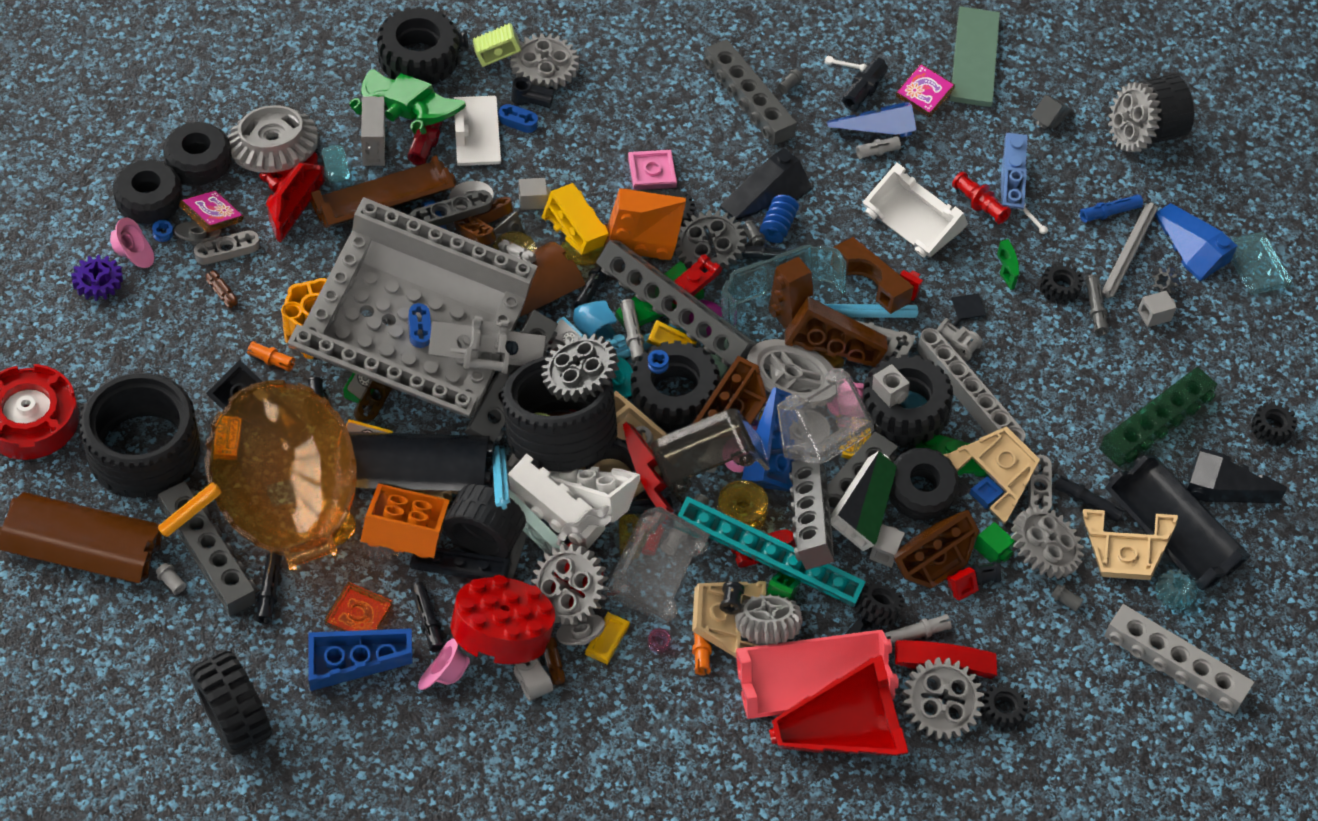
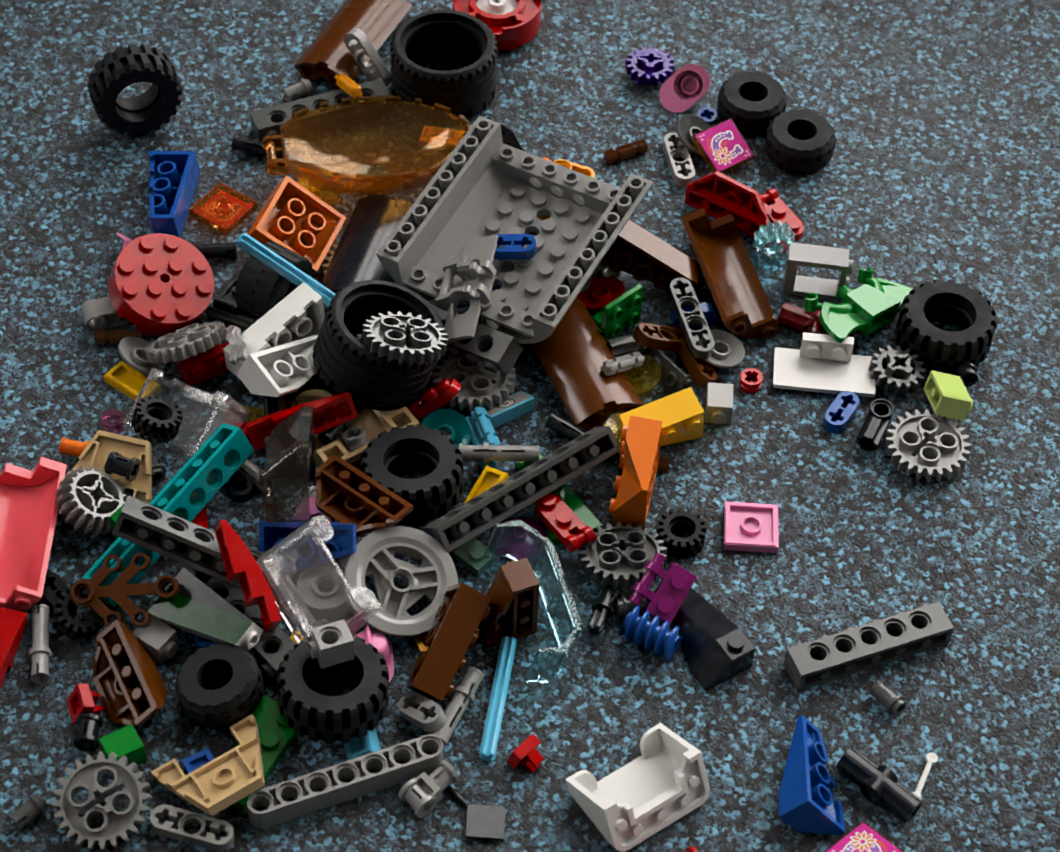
camera: 105 degrees right, 5 degrees down
light grey gear [228,105,319,173] -> none
dark azure piece [573,300,617,340] -> none
blue bush [648,350,669,374] -> none
clear yellow wheel [717,480,769,530] -> none
reddish brown arch [831,237,914,314] -> none
light grey pin [856,136,901,159] -> none
none -> reddish brown plant [70,553,180,627]
none -> black tyre [131,395,183,443]
none -> red slope [214,520,282,631]
none -> light grey beam [344,28,391,87]
none -> magenta plate [629,552,697,625]
none -> red bush [739,368,763,393]
none -> dark grey gear [869,345,926,395]

